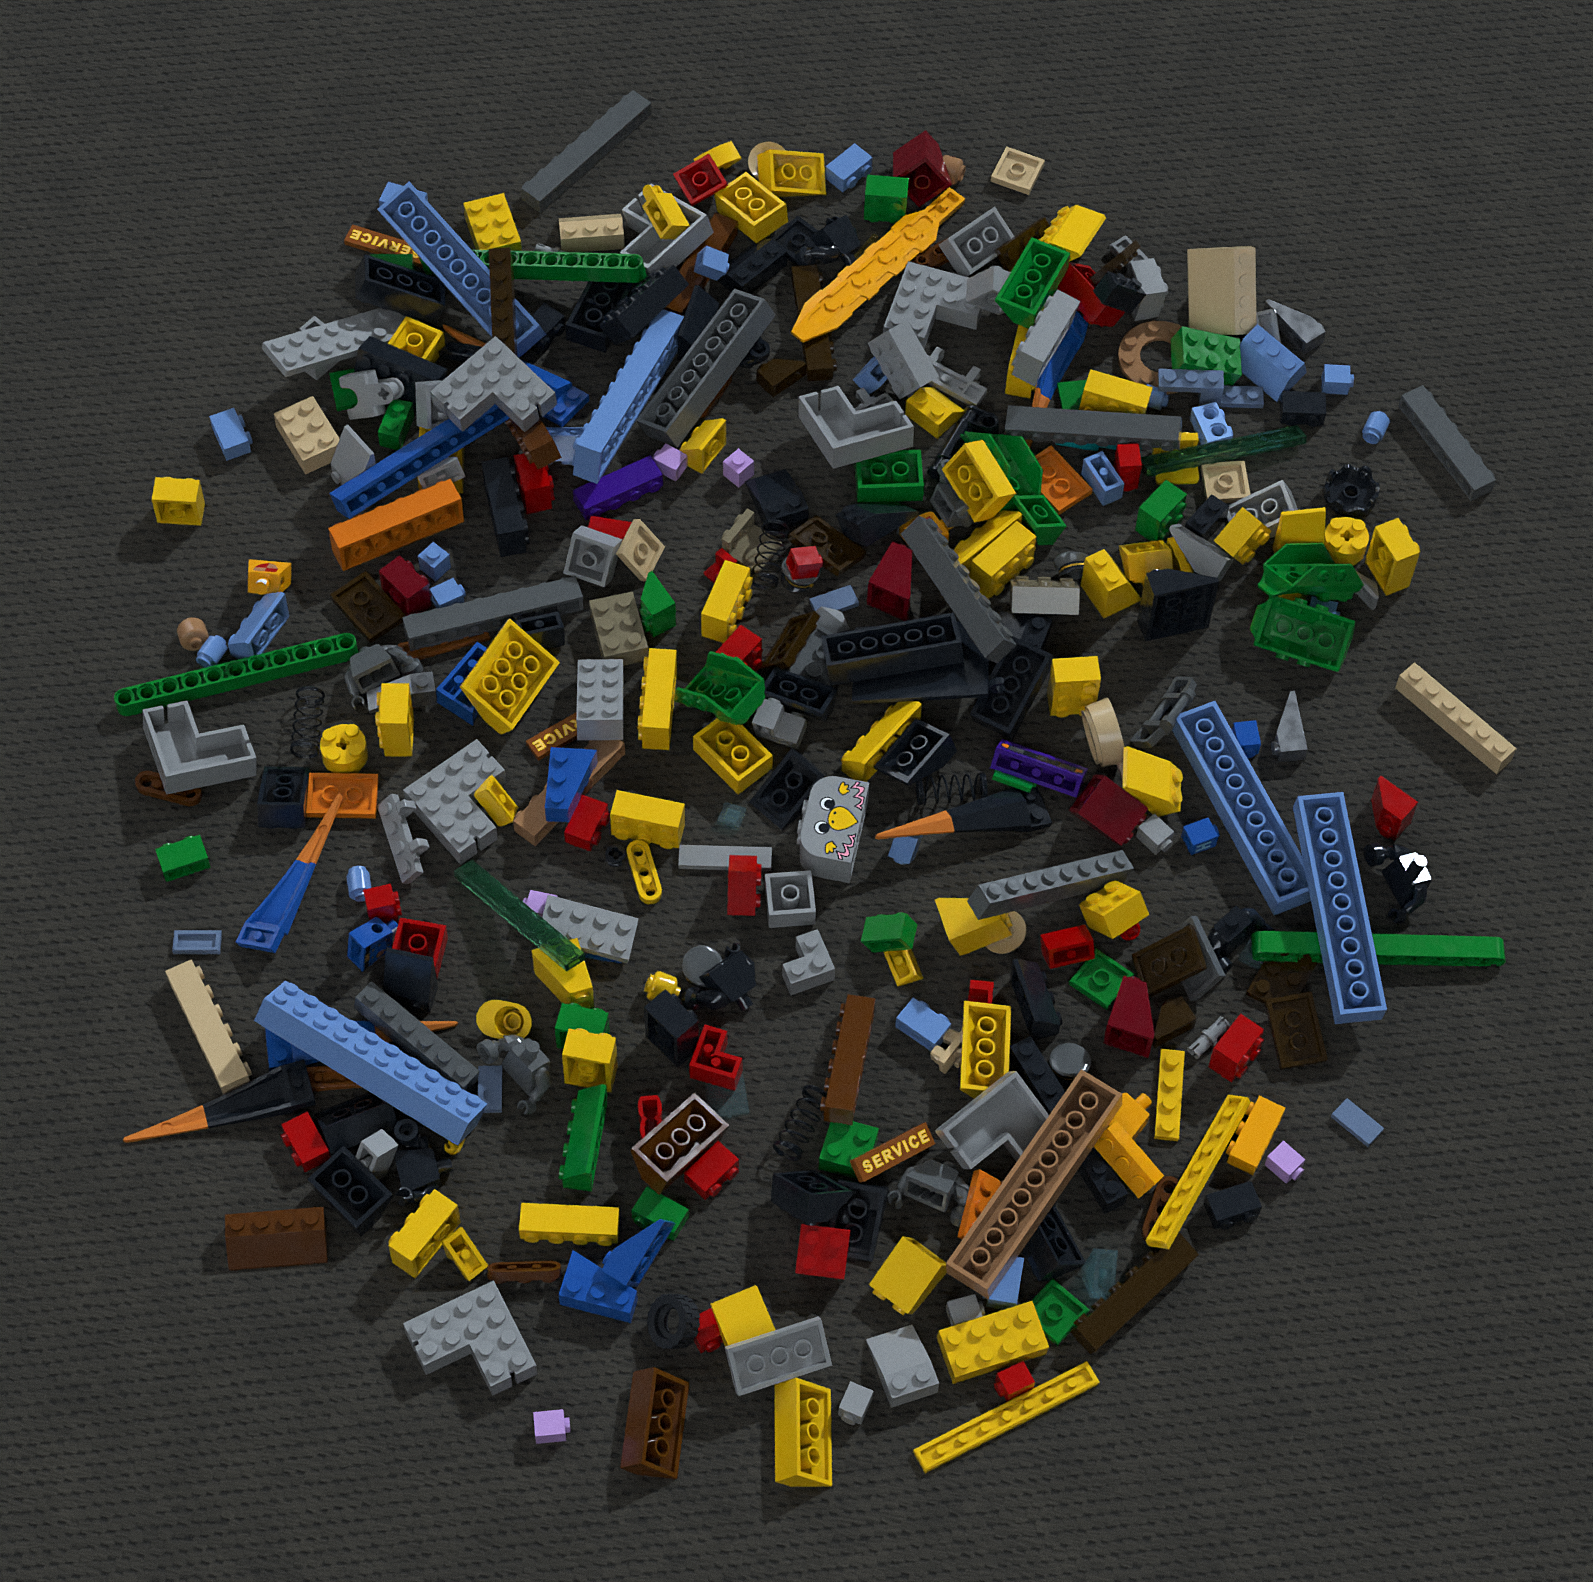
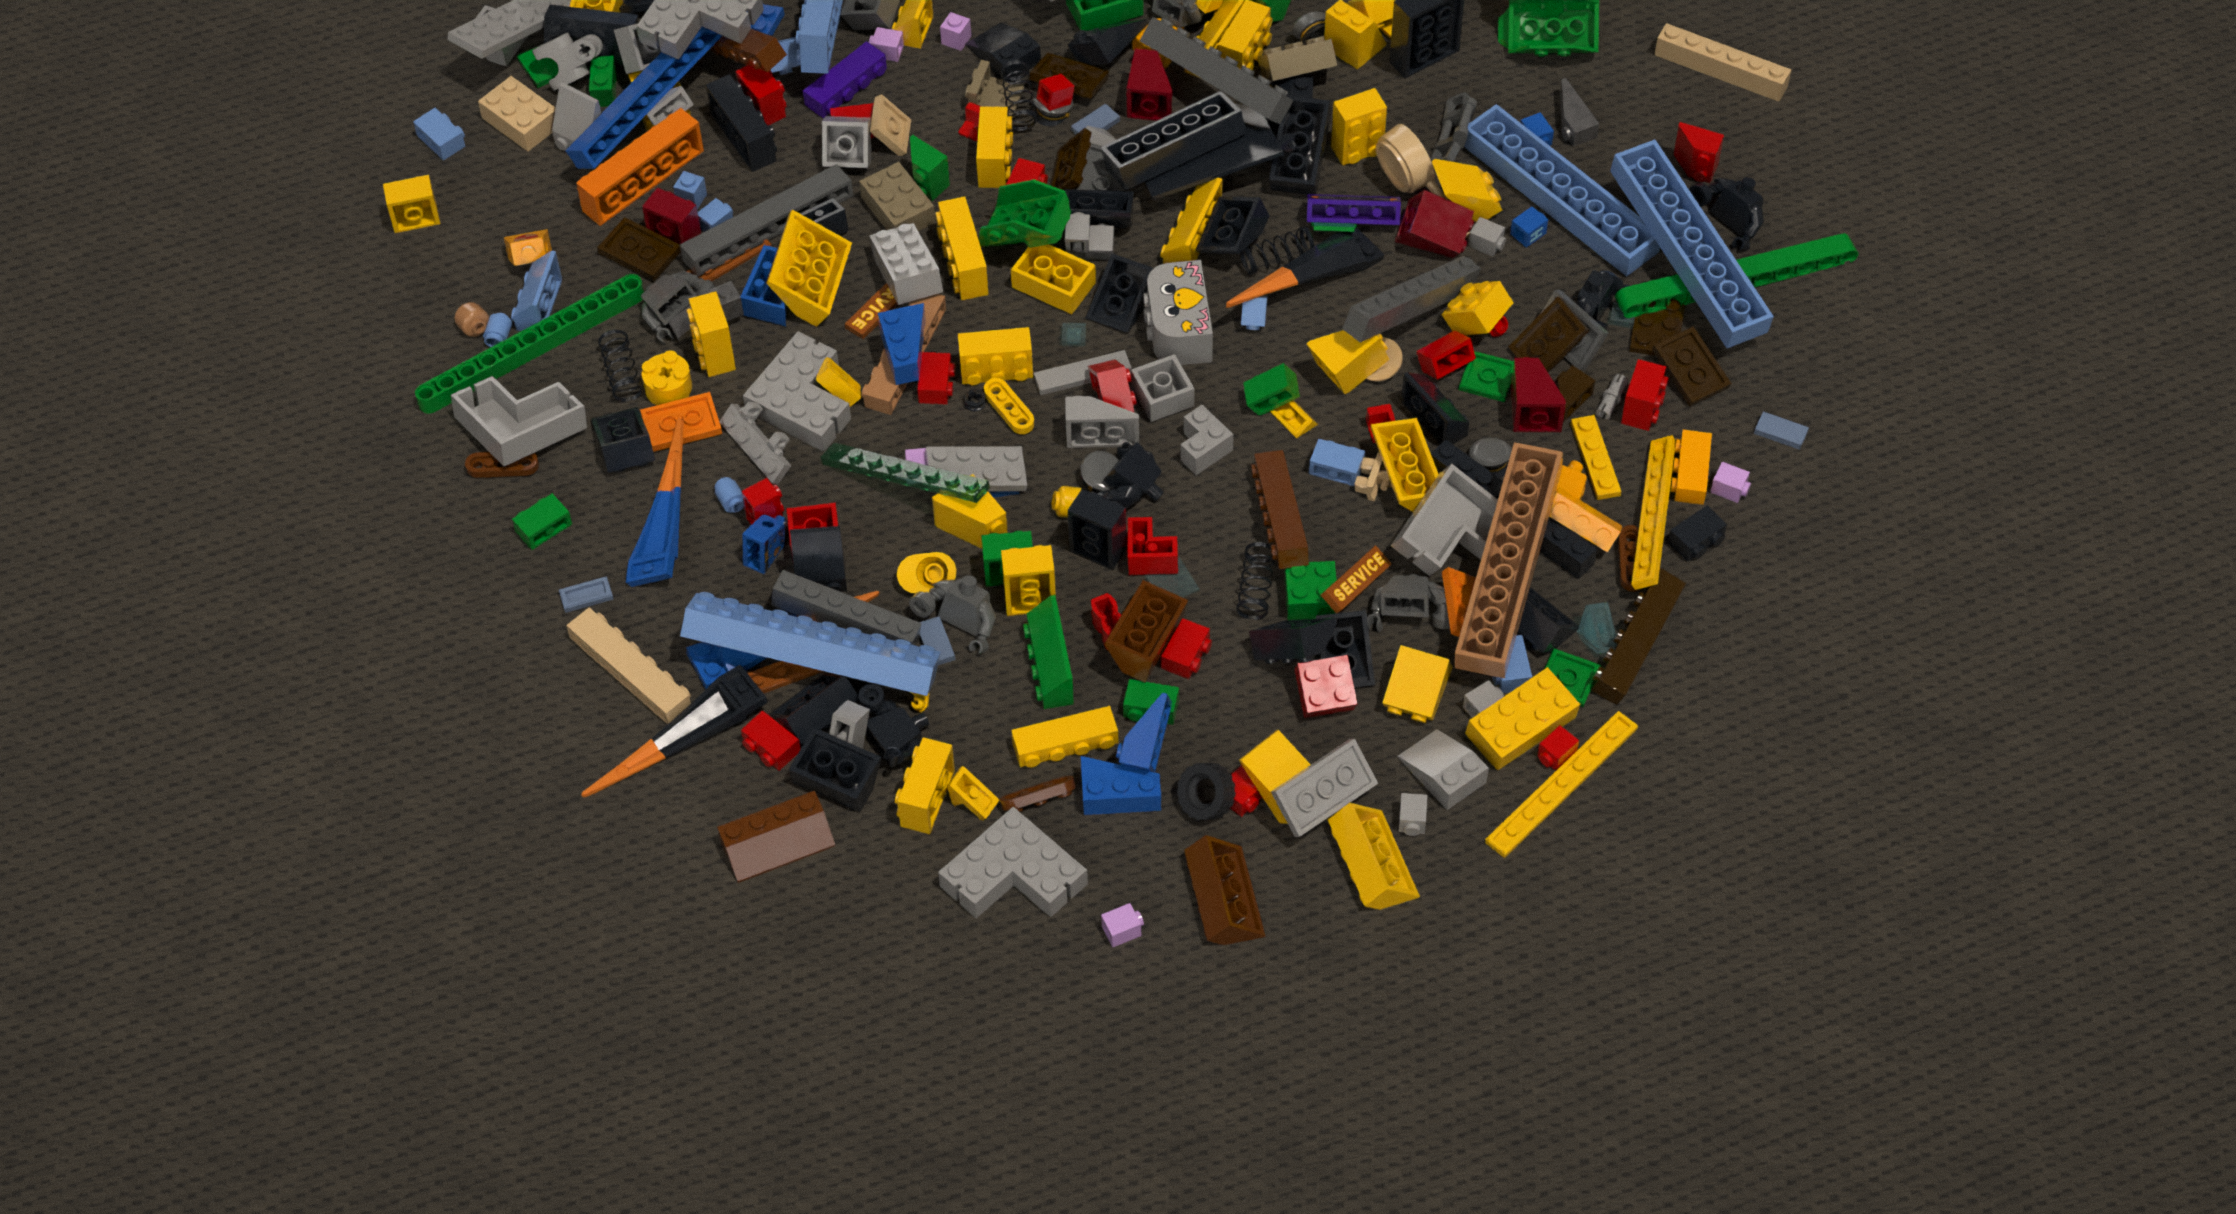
camera: 15 degrees left, 5 degrees down
none -> light grey slope [1065,396,1139,448]

